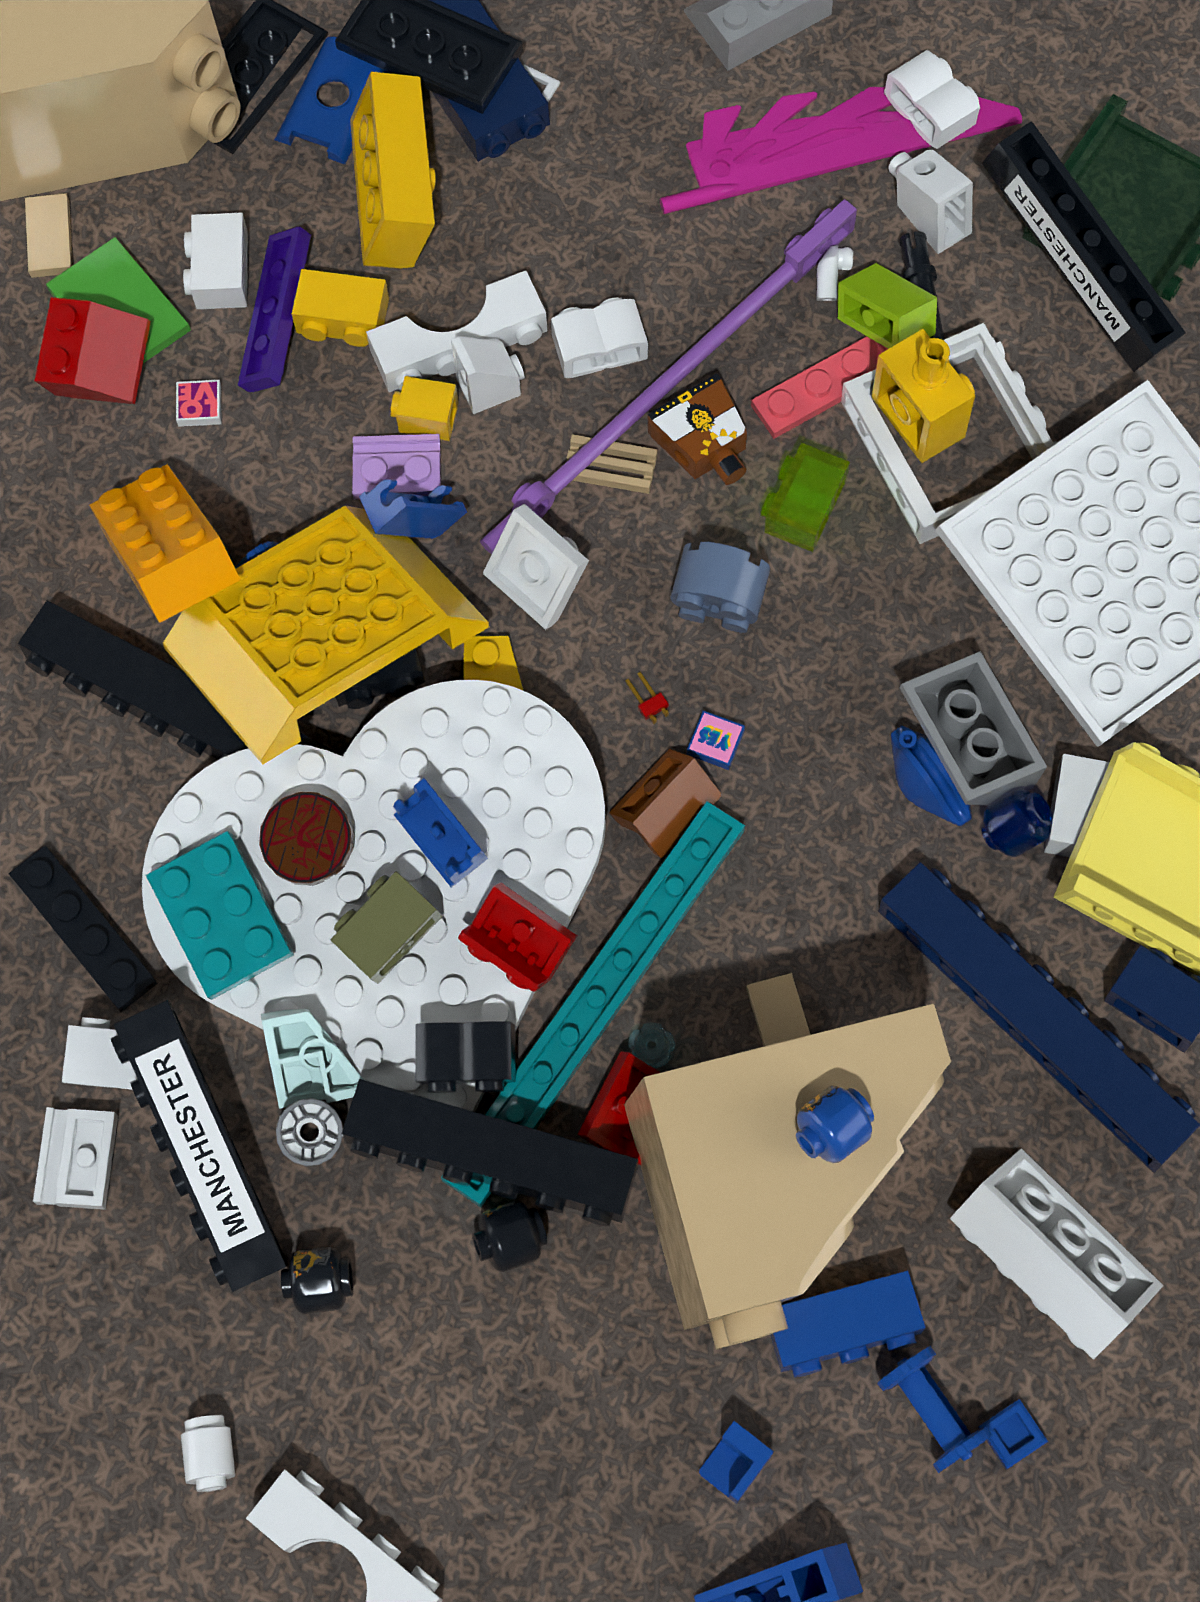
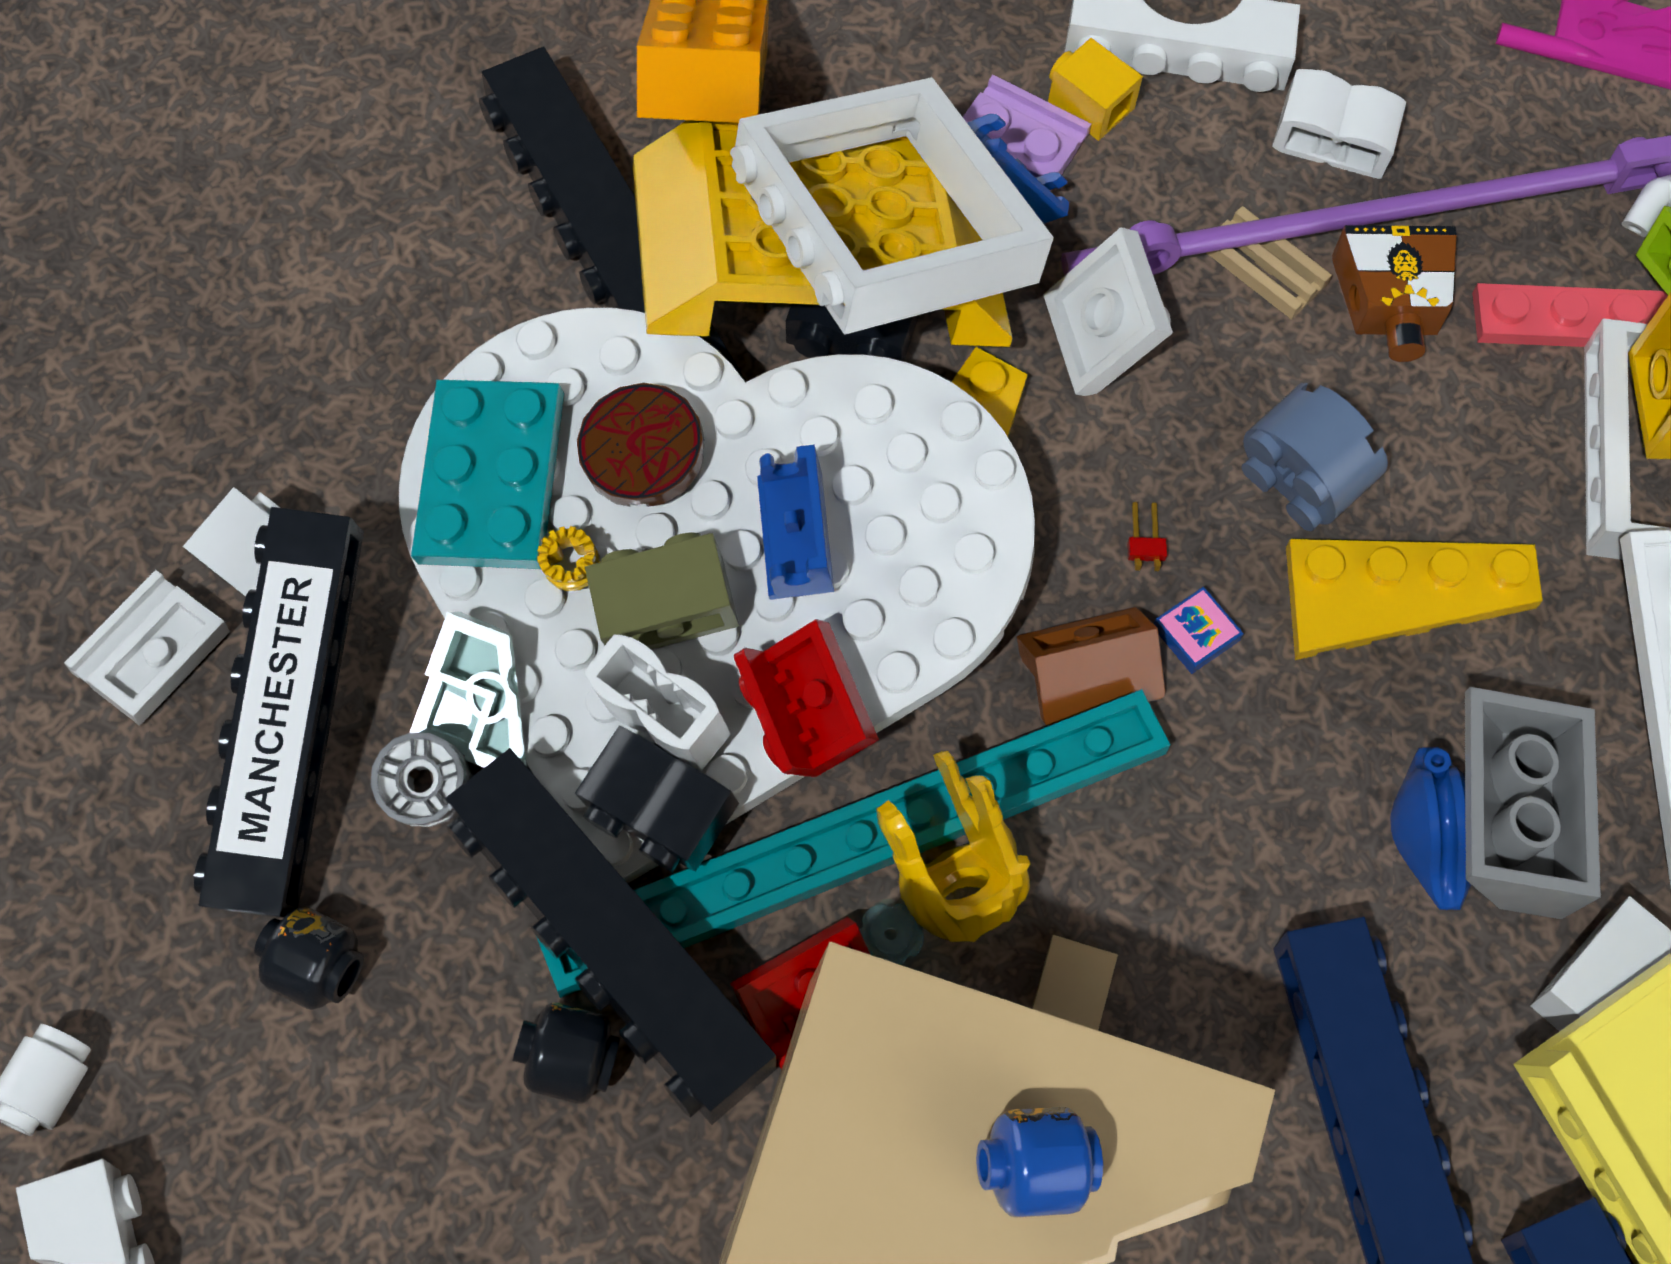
camera: 25 degrees right, 5 degrees down
black plate [8,845,158,1012] -> none
white slope [451,336,525,414] -> none
clear neon green brick [761,442,850,552] -> none
clear blue head [982,789,1053,857] -> none
none -> yellow bush [537,526,600,591]
none -> white brick [584,634,731,771]
none -> white window [730,77,1054,335]
none -> yellow piece [876,751,1030,942]
none -> yellow wing [1286,539,1543,660]

